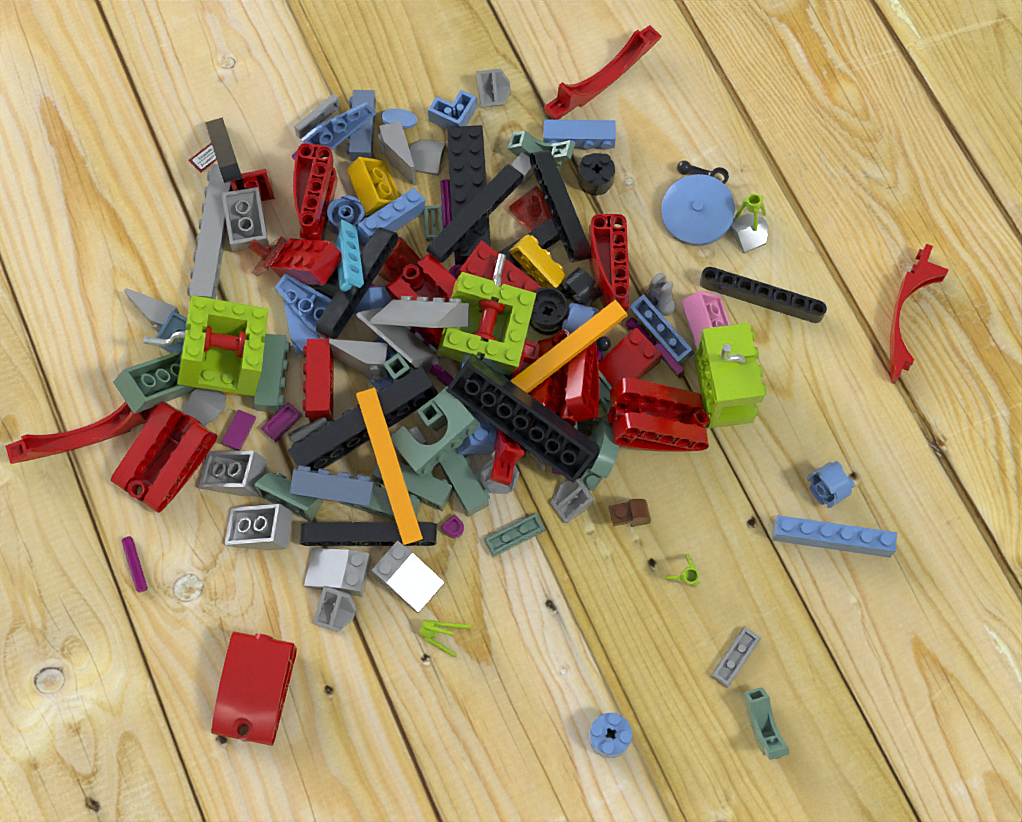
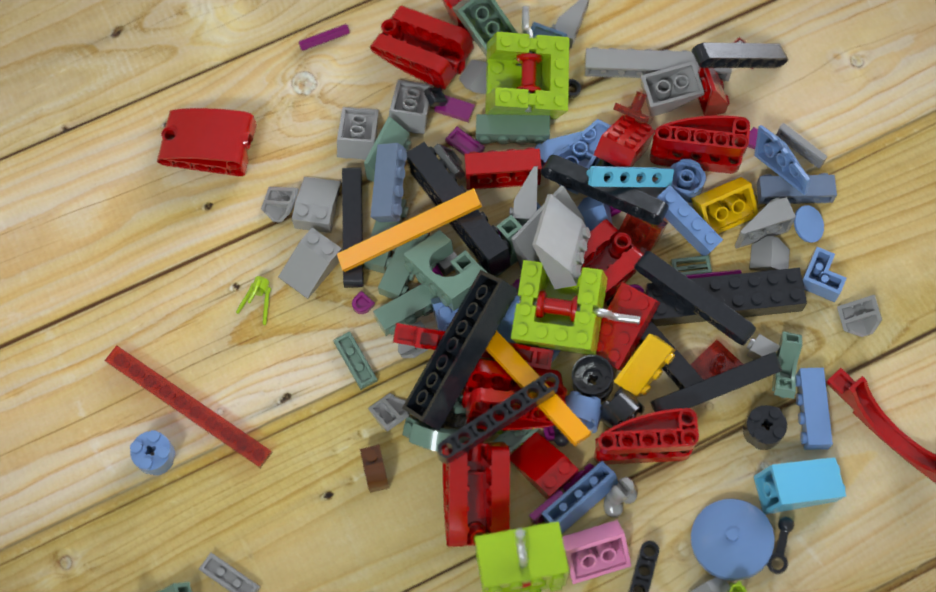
camera: 90 degrees right, 0 degrees up
lime plant [665,554,700,587] -> none
none -> clear red plate [104,345,272,469]
none -> black tile [424,87,448,107]
none -> black beam [437,373,559,463]
none -> medium azure slope [753,457,846,515]

